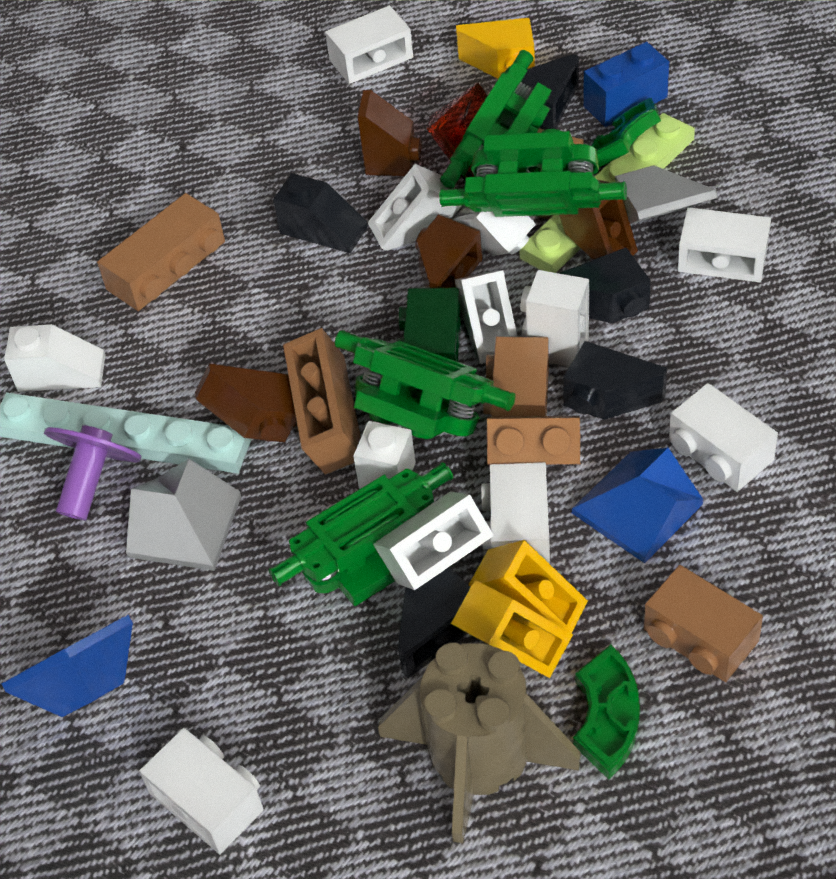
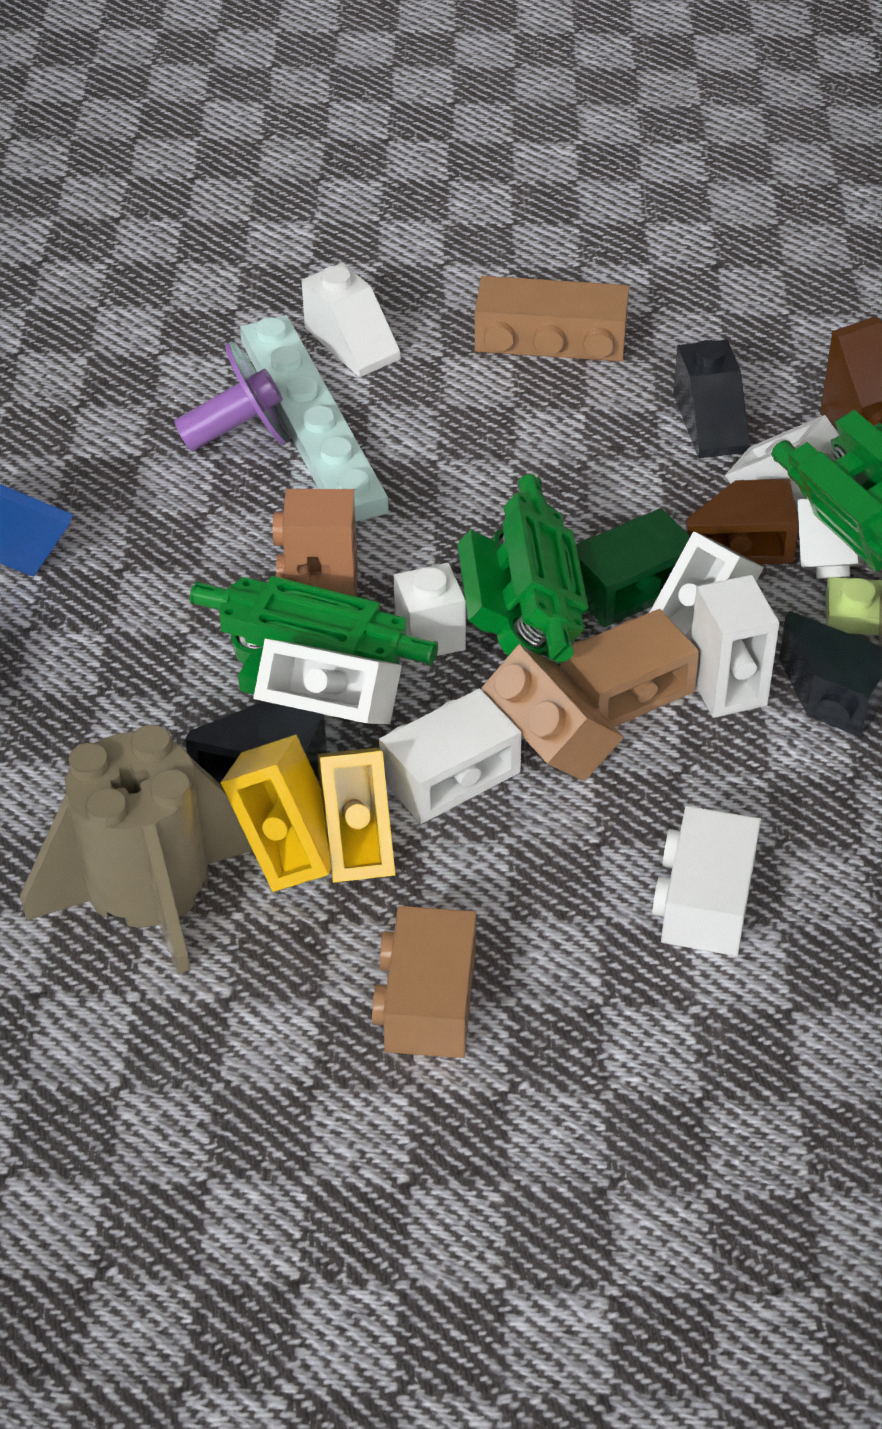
camera: 50 degrees right, 5 degrees down
light grey slope [126,459,241,571] -> none
reddish brown slope [195,363,297,443] -> none
medium nougat brick [283,328,361,475] -> none
black slope [563,341,667,420] -> none
blue slope [572,447,703,563] -> none
green tile [573,644,640,779] -> none
none -> nougat brick [273,489,358,597]

